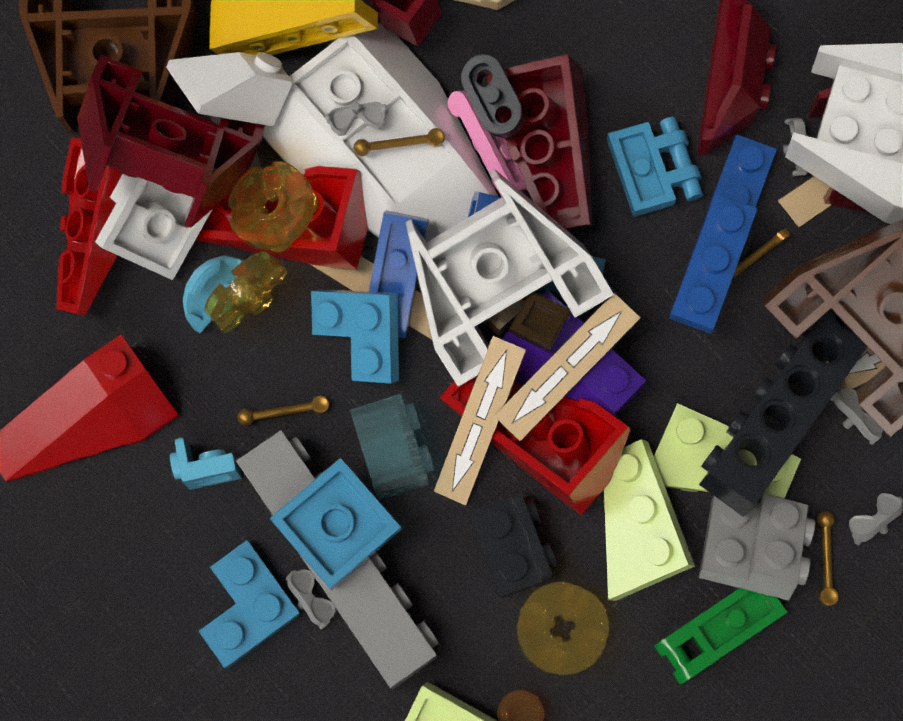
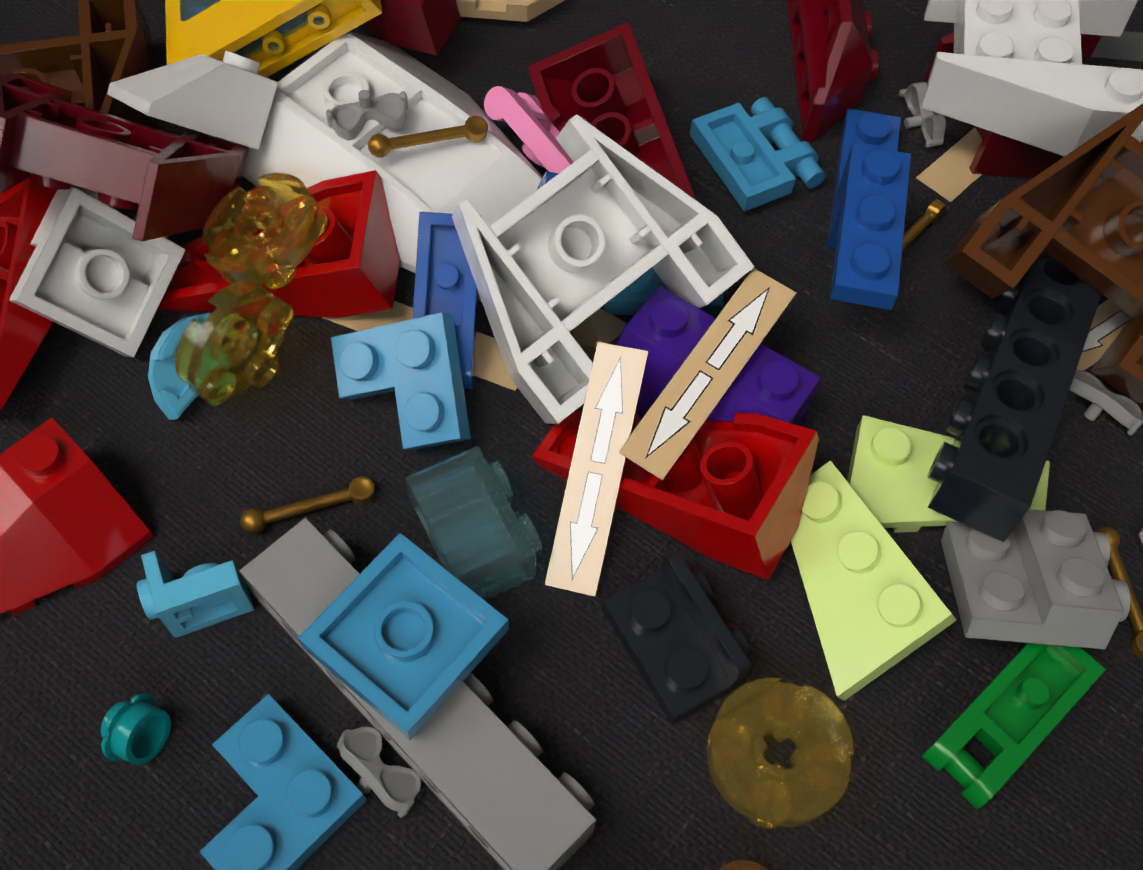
camera: 15 degrees left, 15 degrees down
black plate [461,54,527,138] -> none
dark brown tile [509,292,571,353] -> none
none -> teal plate [101,694,171,765]

